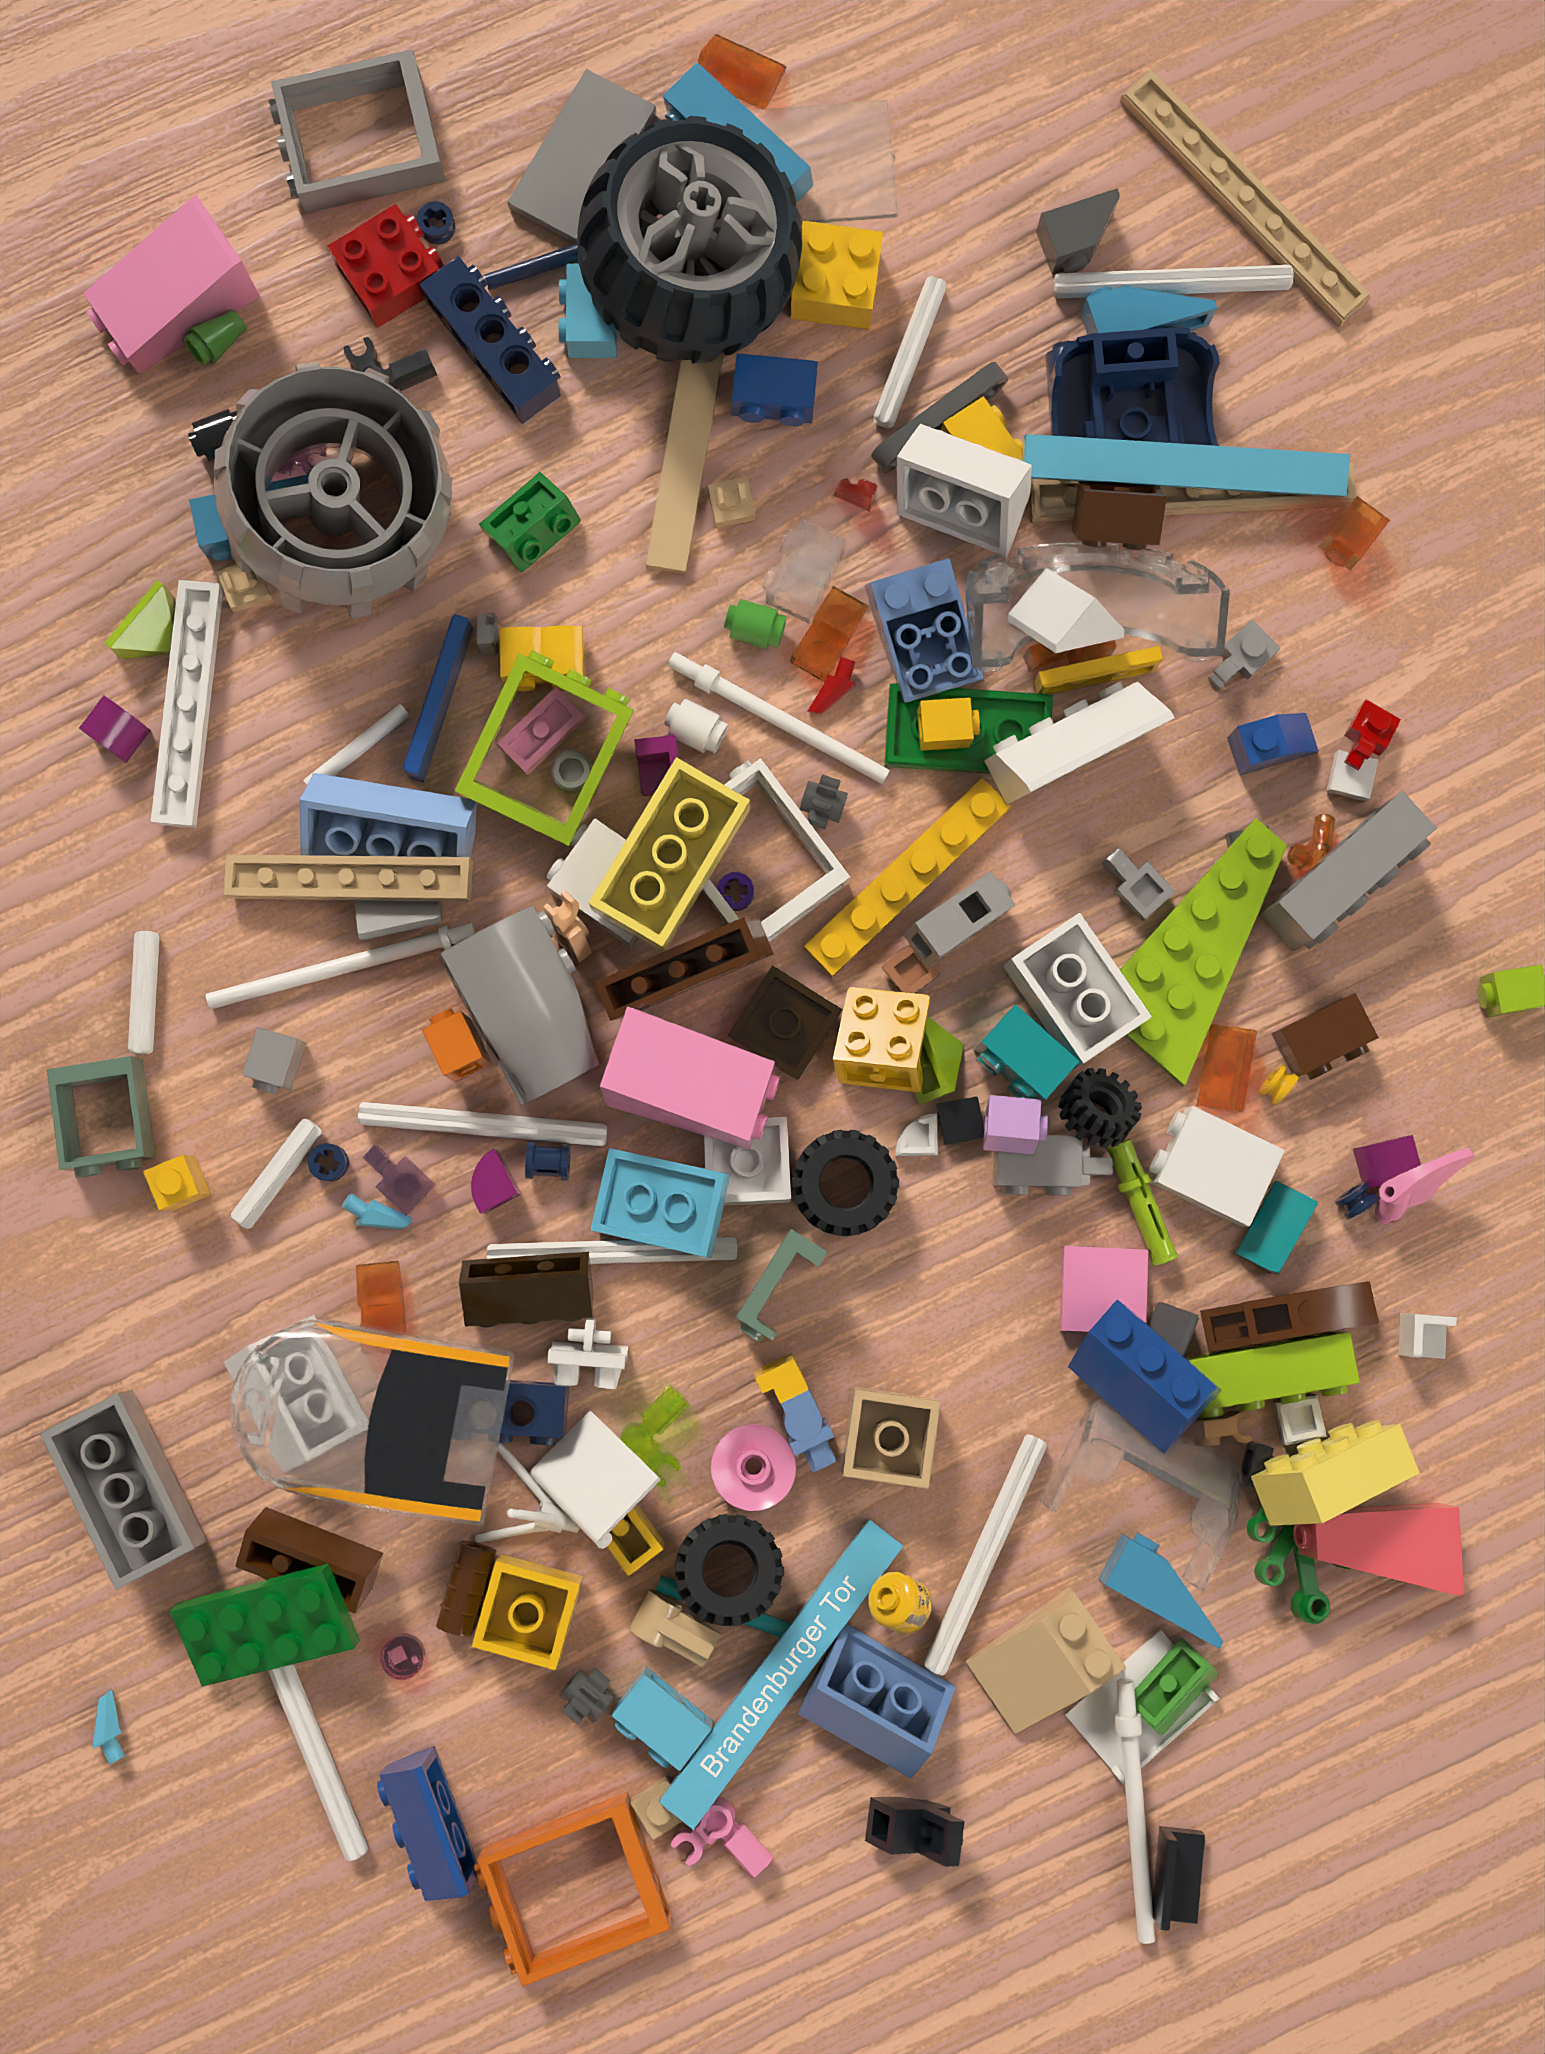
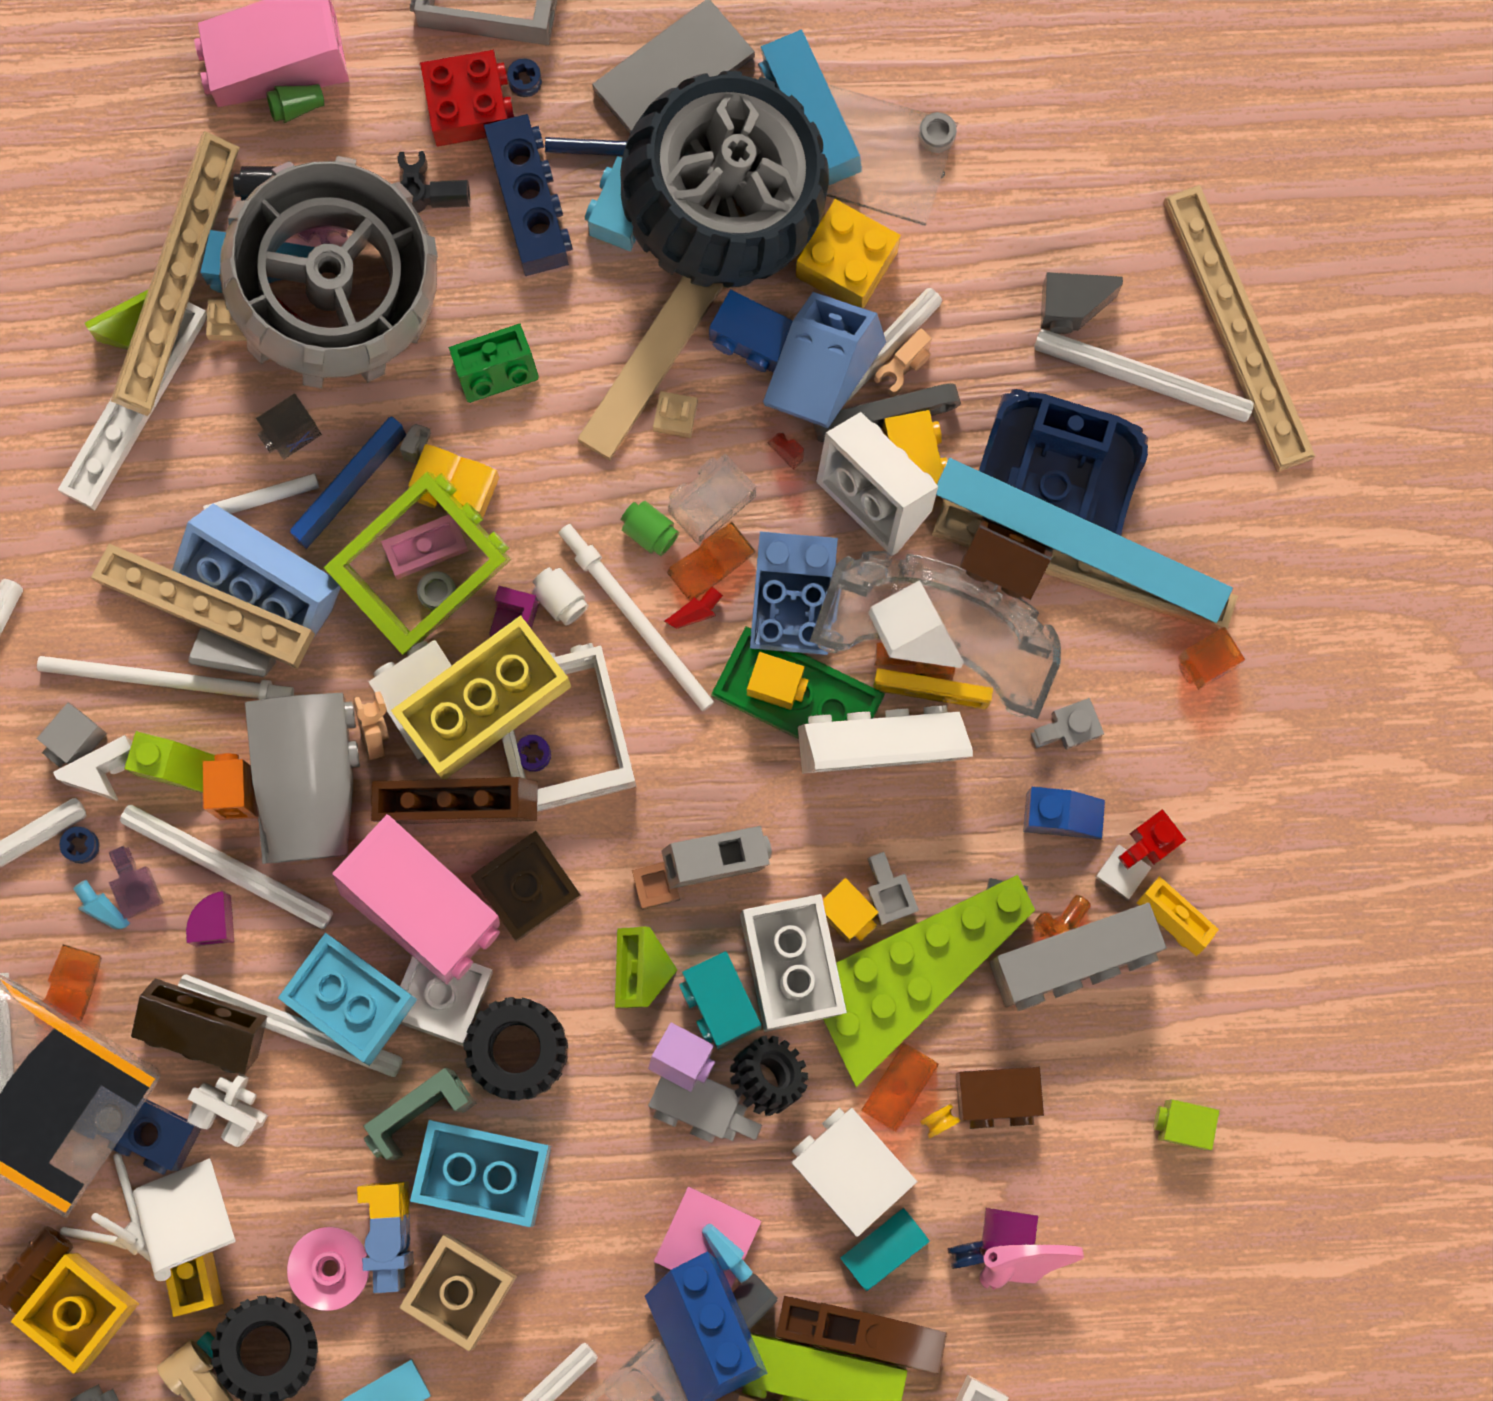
camera: 25 degrees right, 5 degrees down
magenta brick [79,695,151,763] -> none
dark blue bush [525,1141,571,1181] -> none
clear neon green bar [620,1385,691,1487] -> none
clear orange slope [698,34,787,109] -> none
dark grey gear [799,774,848,829] -> none
yellow plate [804,778,1011,977] -> none
yellow bracket [833,987,930,1092] -> none
white tile [895,1114,938,1156] -> none
black tile [936,1096,984,1145] -> none
dark azure slope [1080,286,1217,335] -> none
lime pin [1106,1139,1179,1266] -> none
none -> white slope [53,735,132,801]
none -> tan tile [111,131,240,416]
none -> lime slope [124,731,214,793]
none -> clear smoke brick [256,393,322,460]
none -> medium azure brick [410,1120,552,1227]
none -> medium azure bar [702,1224,753,1283]
none -> medium blue slope [763,292,886,428]
none -> yellow brick [823,878,879,943]
none -> light nougat plate [874,328,932,397]
none -> light grey tile [918,112,957,153]
none -> yellow plate [1136,876,1219,957]

